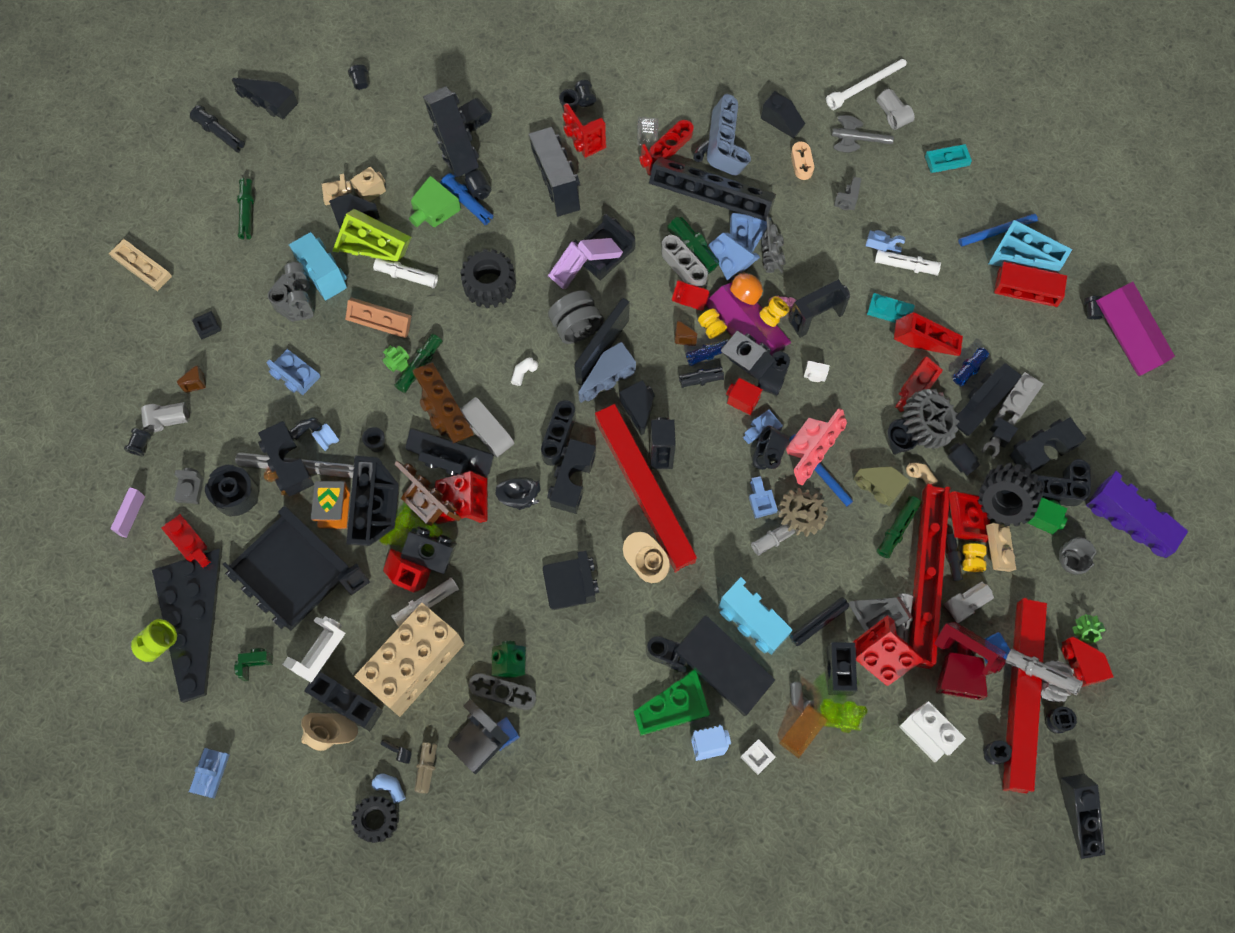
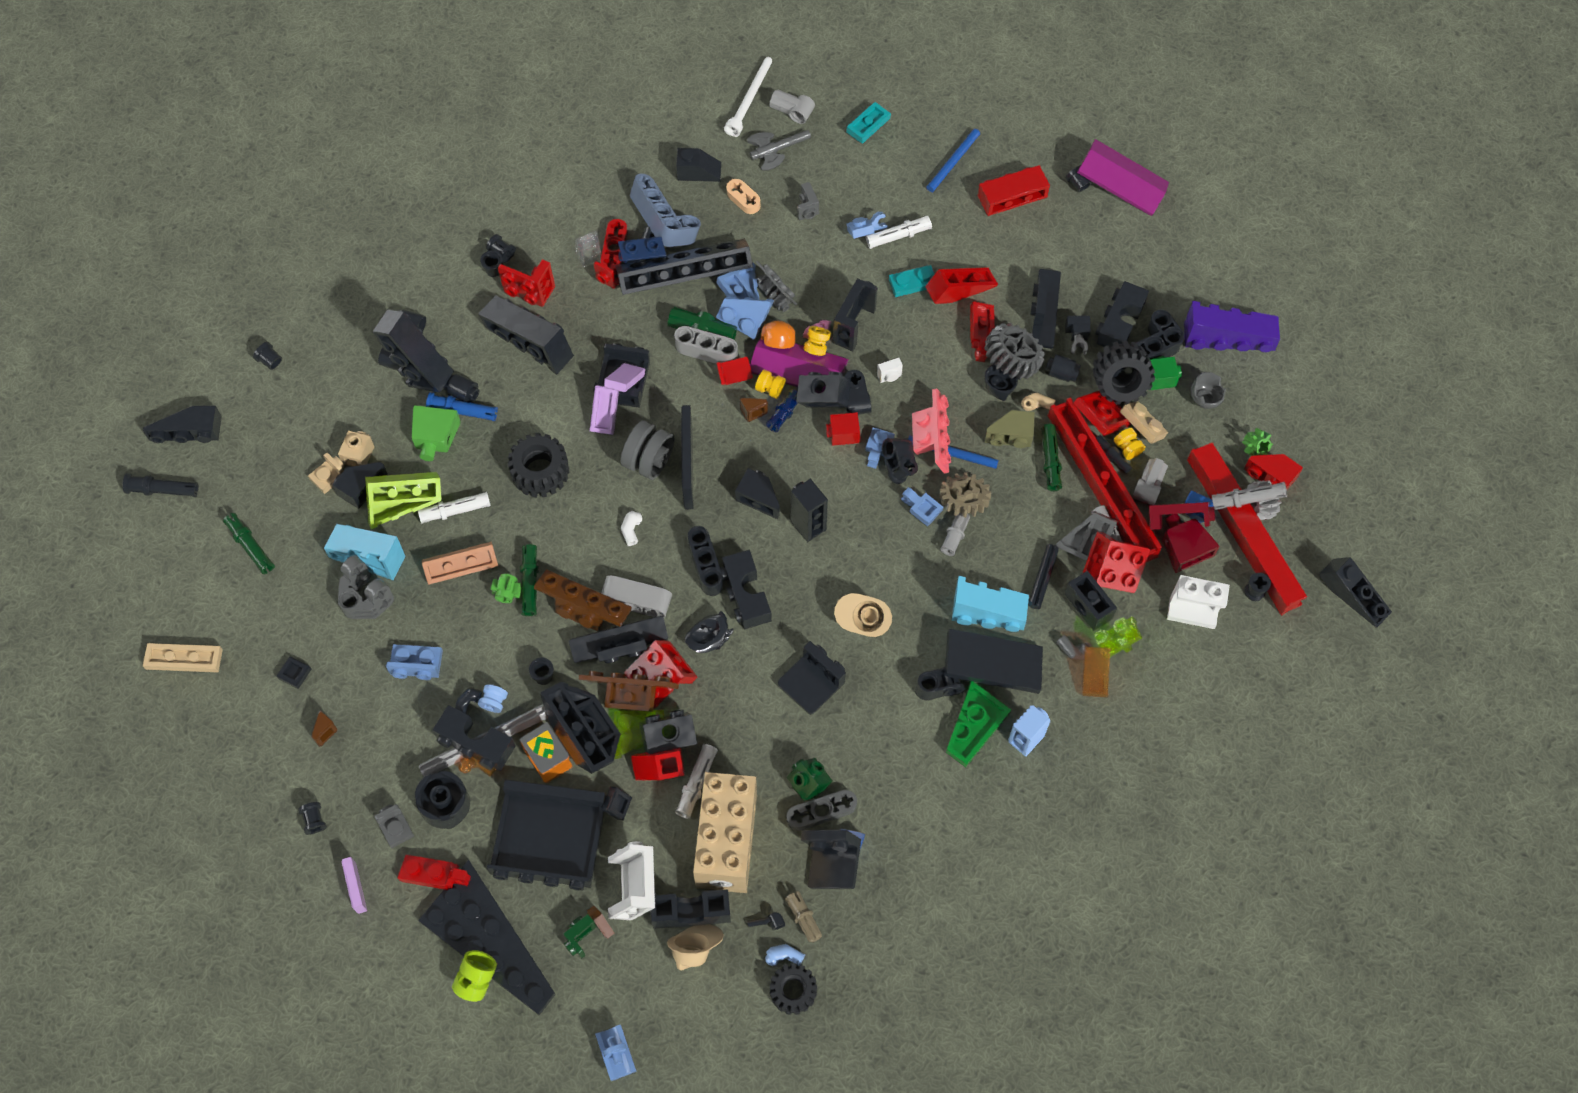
camera: 35 degrees left, 5 degrees down
light grey piece [141,402,189,432] -> none
sand blue slope [578,342,636,403] -> none
red tile [595,404,697,573] -> none
black pin [679,366,724,388] -> none
white plate [741,739,775,775] -> none
clear blue pin [953,347,990,386] -> none
medium azure wedge [988,220,1072,272] -> none
light grey hinge [994,372,1043,425] -> none
black wheel [1045,707,1077,734] -> none
none -> tile [587,906,615,939]
none -> dark blue hinge [618,237,666,263]

